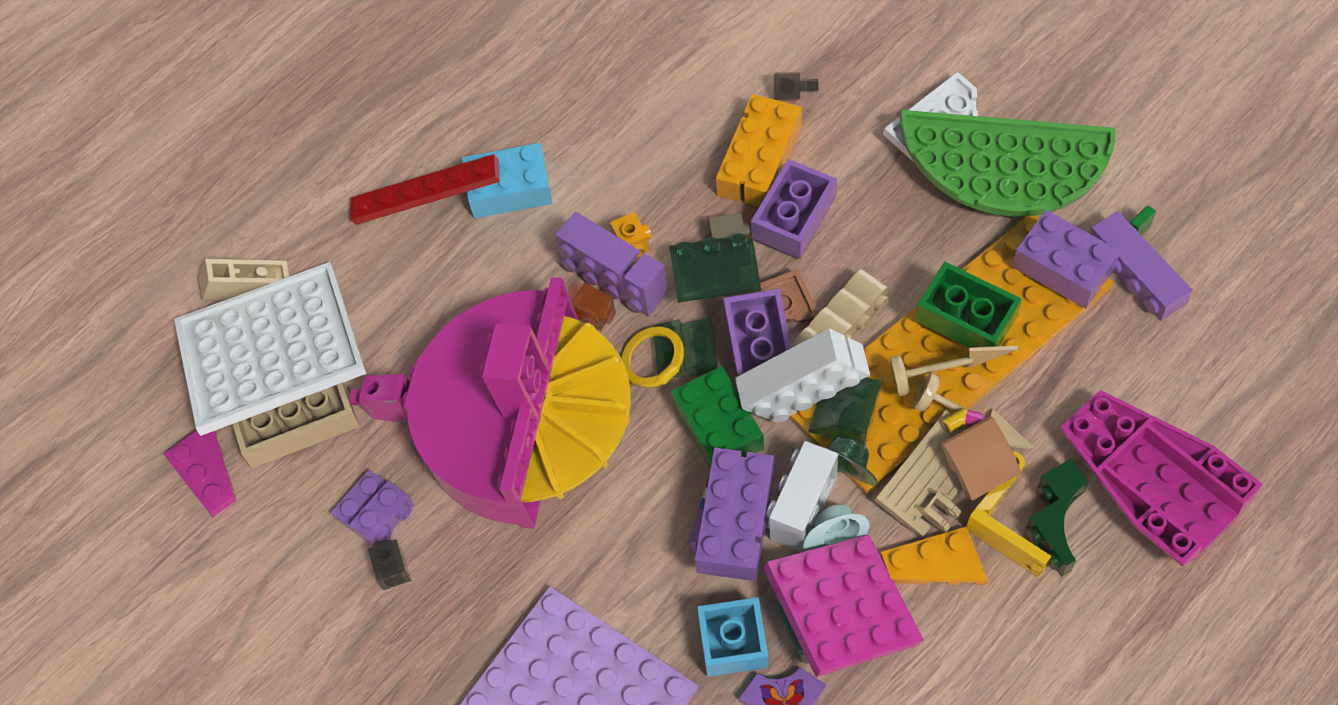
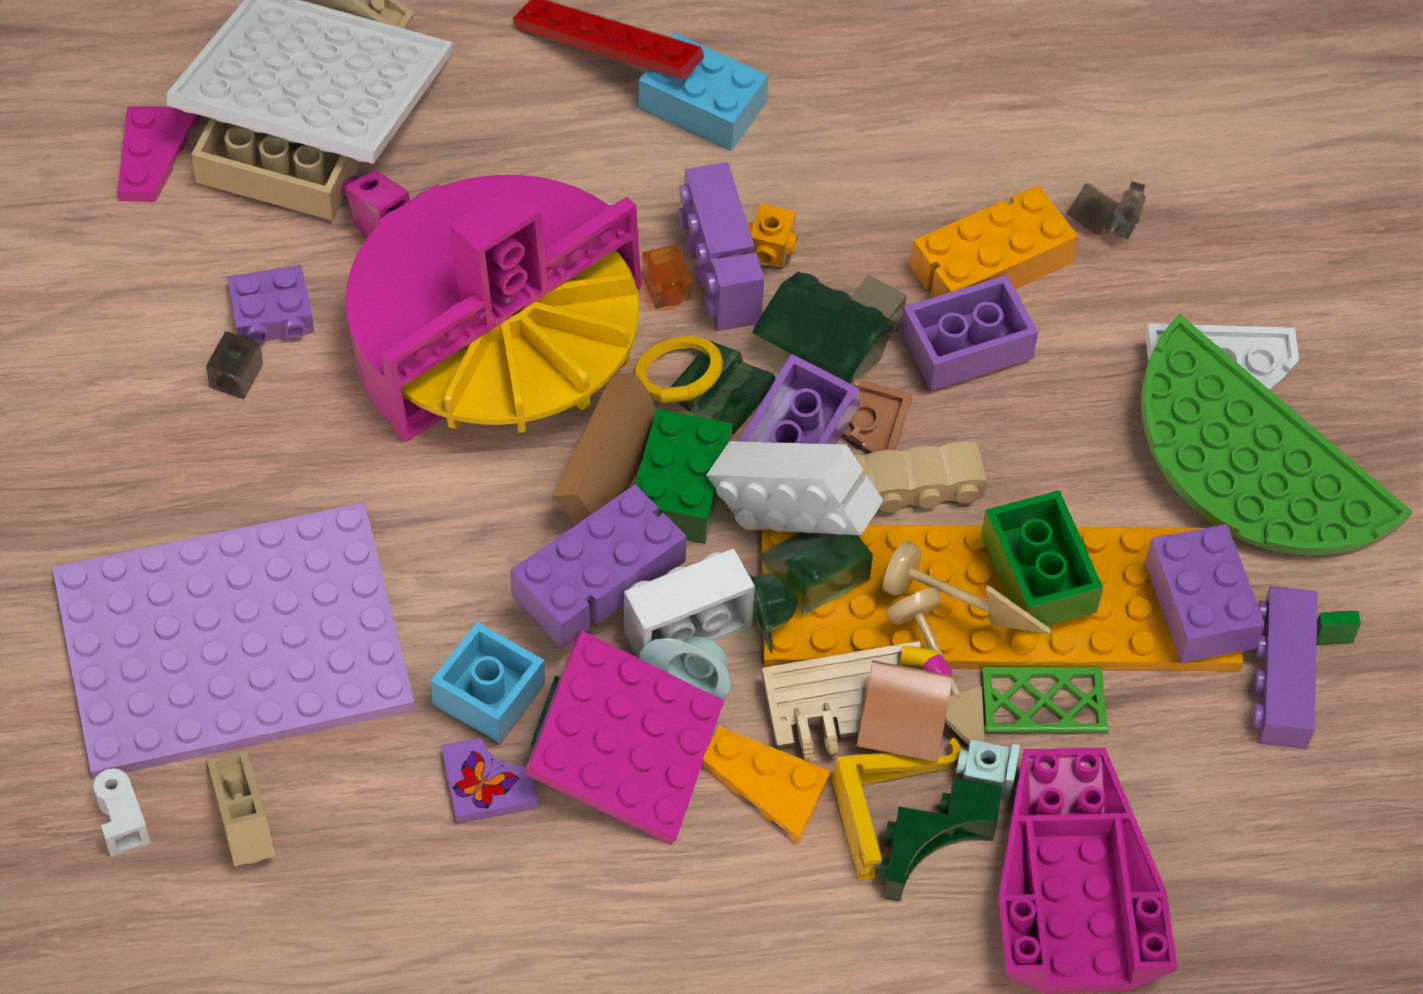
camera: 30 degrees right, 5 degrees down
none -> medium nougat slope [552,373,656,524]
none -> light aqua brick [956,740,1020,800]
none -> bright green window [982,667,1109,733]
none -> clear smoke bar [1116,181,1146,225]

